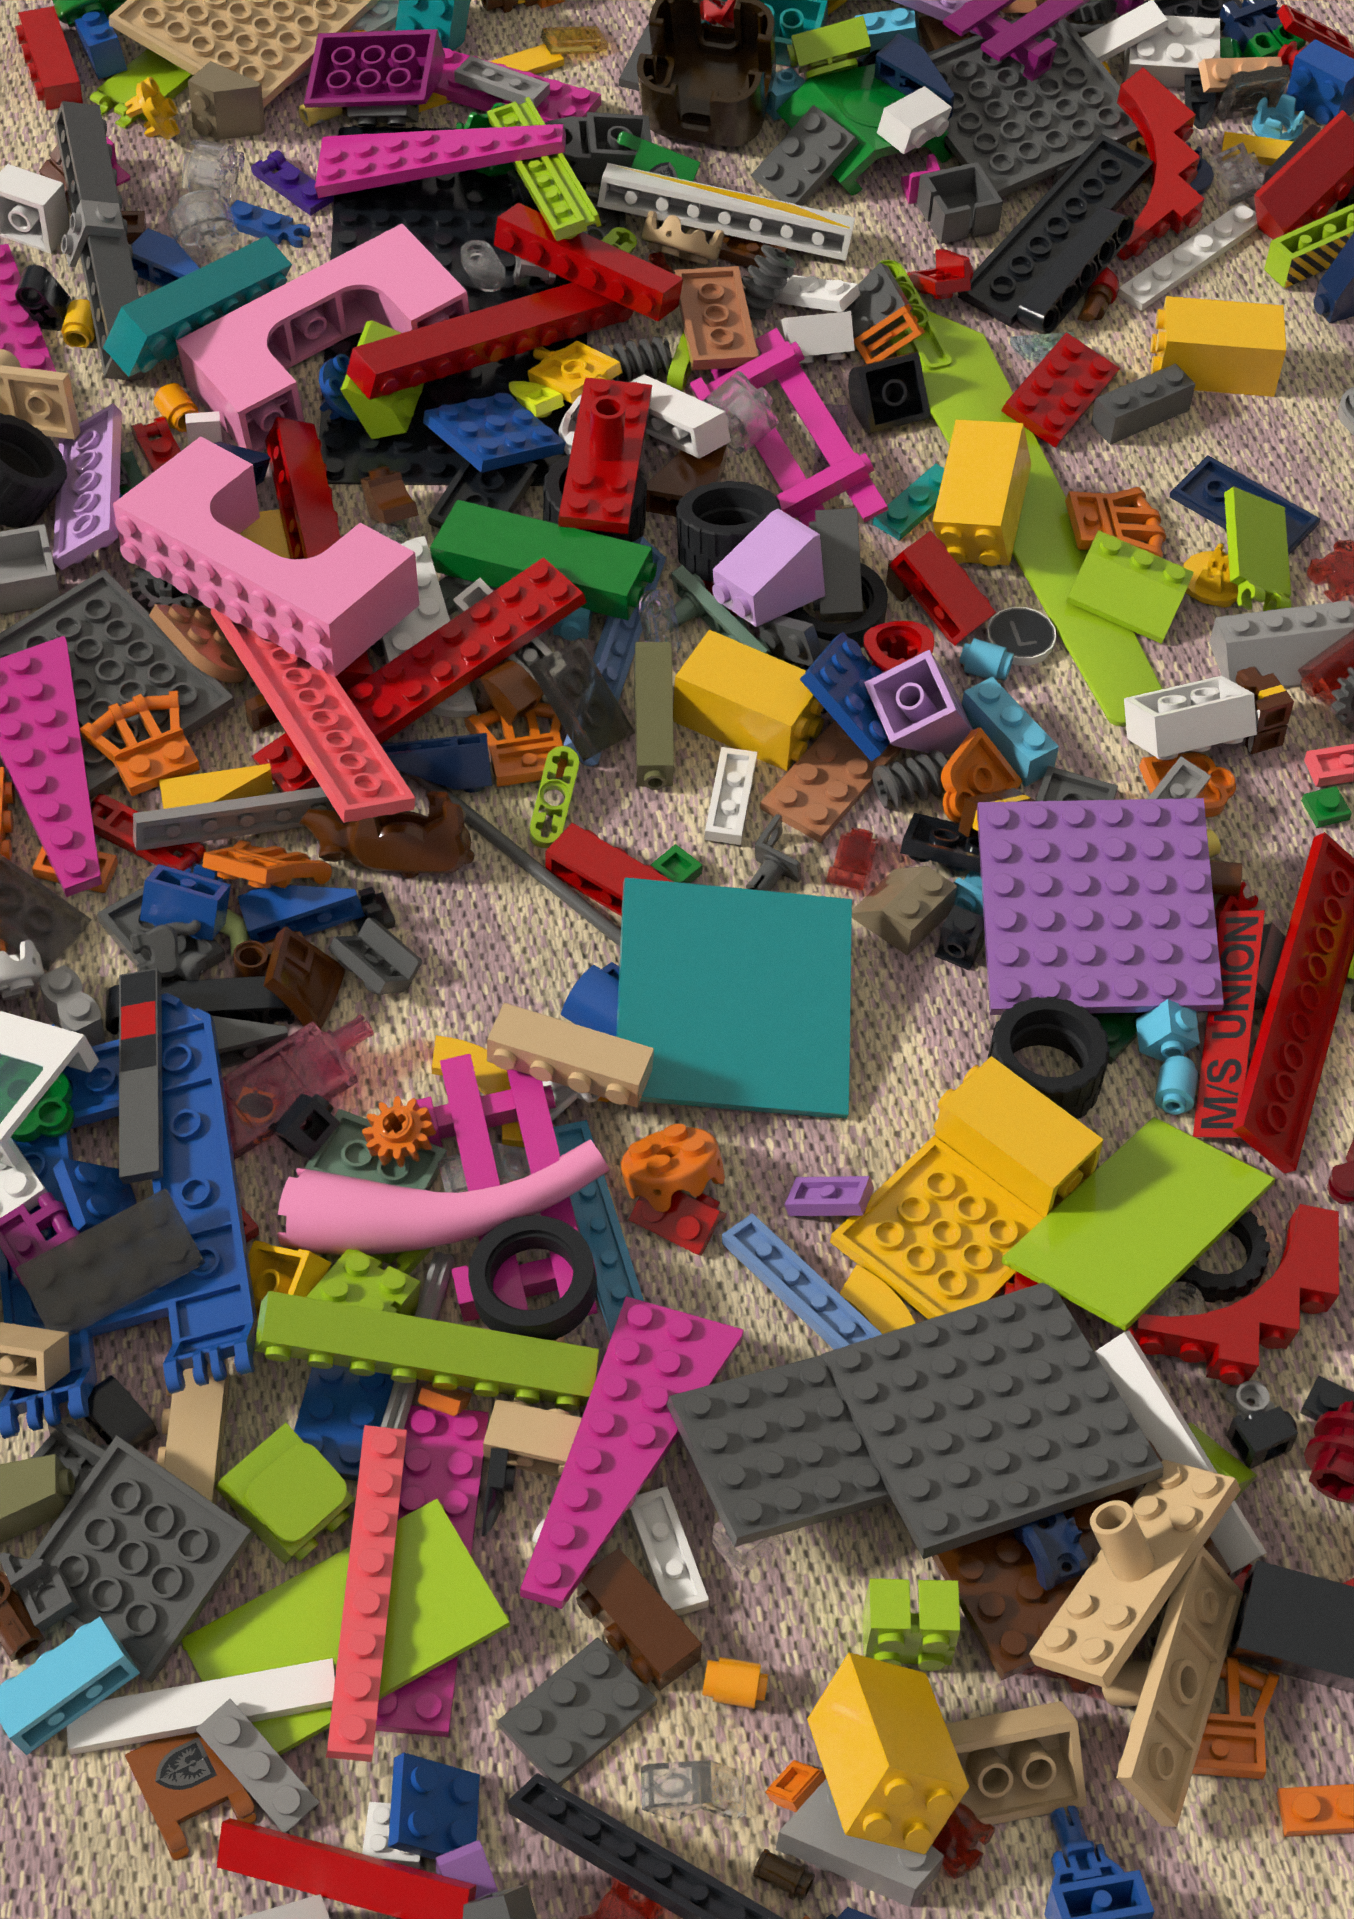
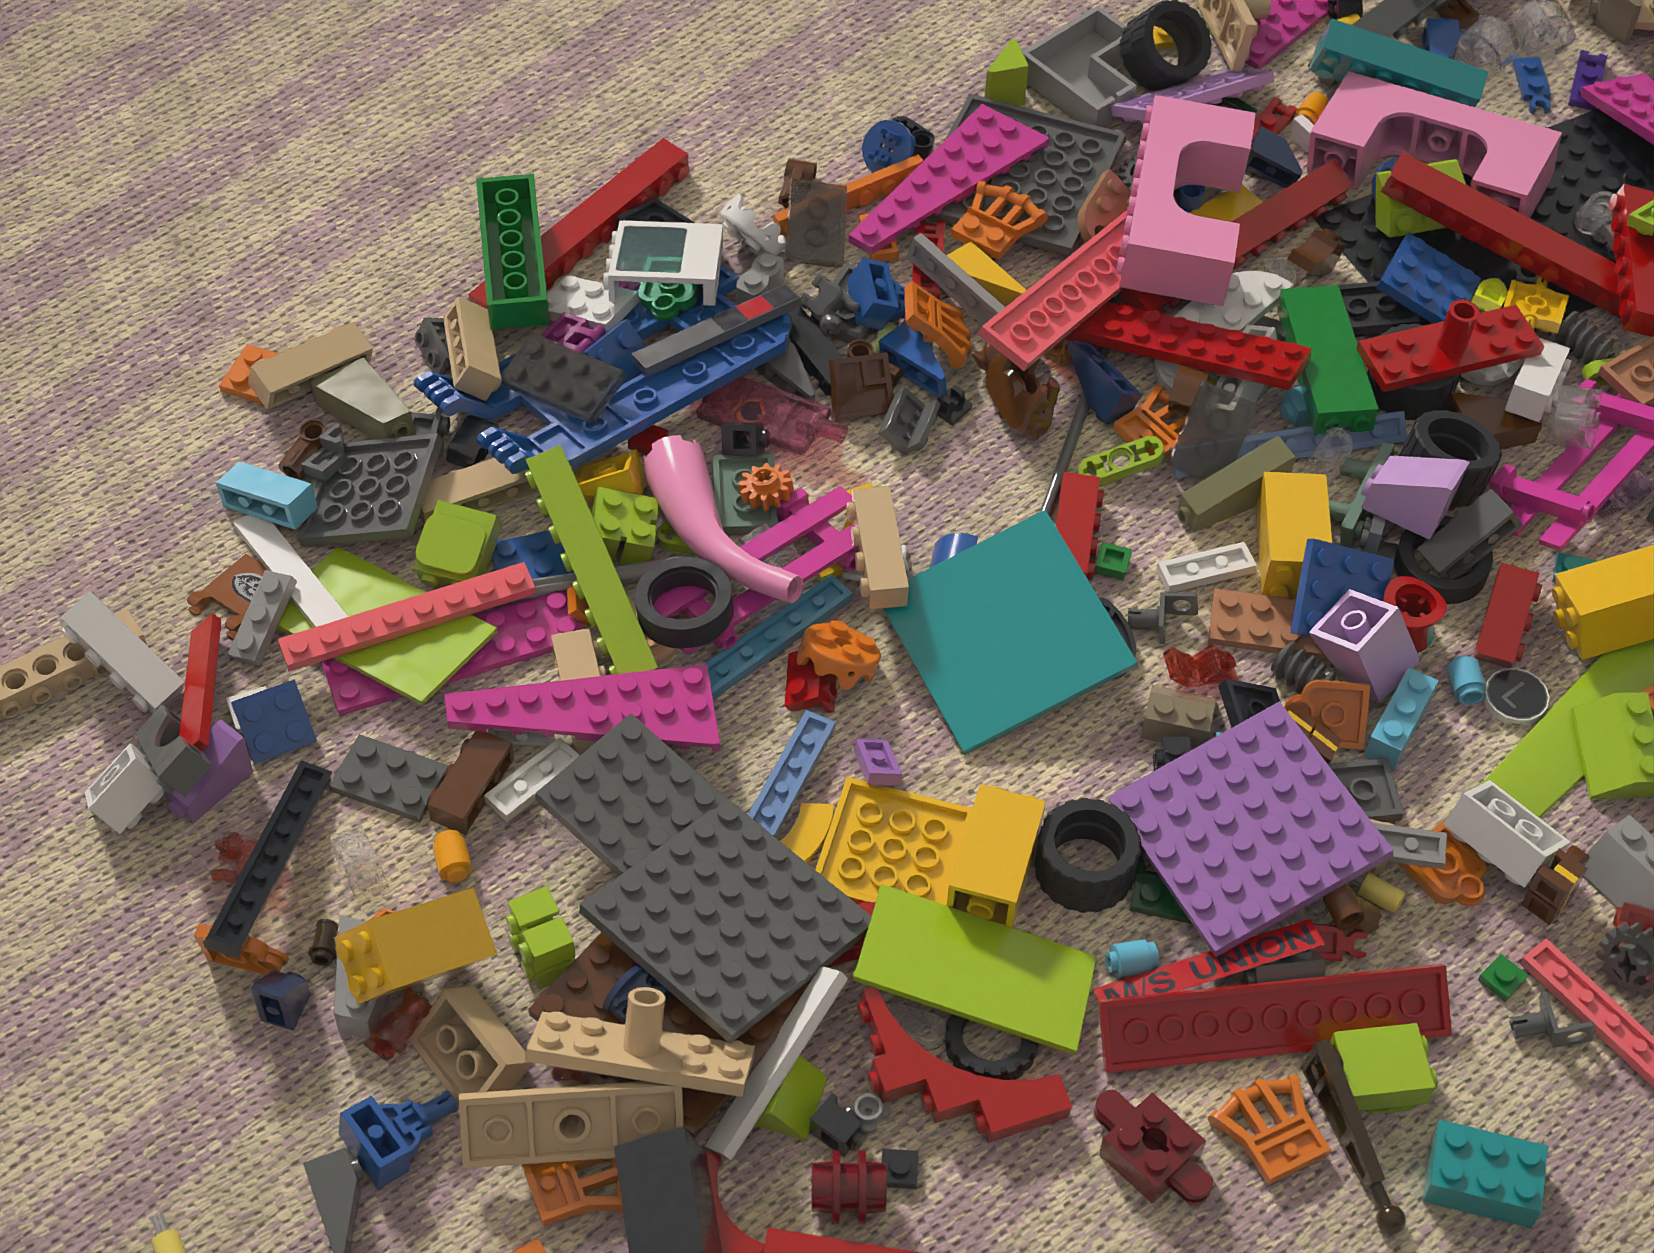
camera: 65 degrees right, 0 degrees up
black plate [482,1448,516,1536] -> none
medium azure brick [1136,999,1200,1062] -> none

